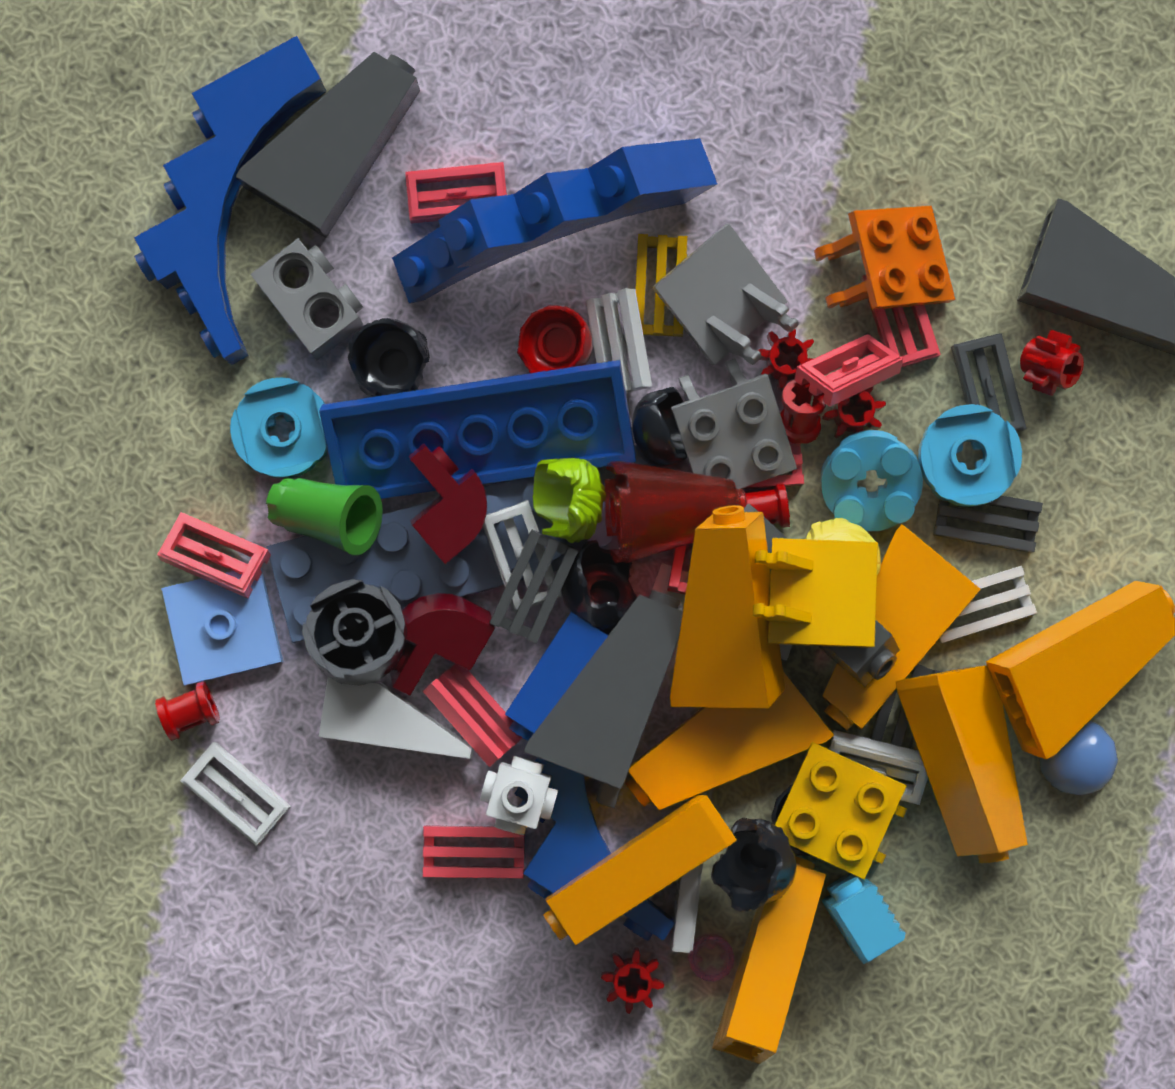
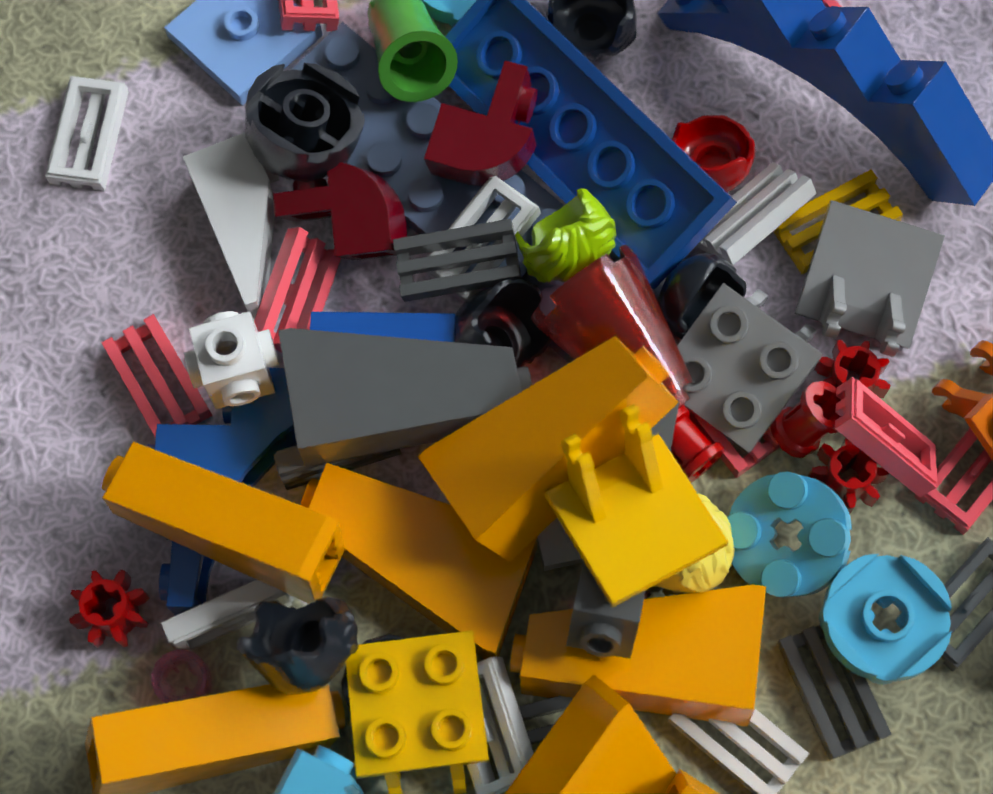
camera: 55 degrees right, 15 degrees down
red bush [155,681,220,741] -> none

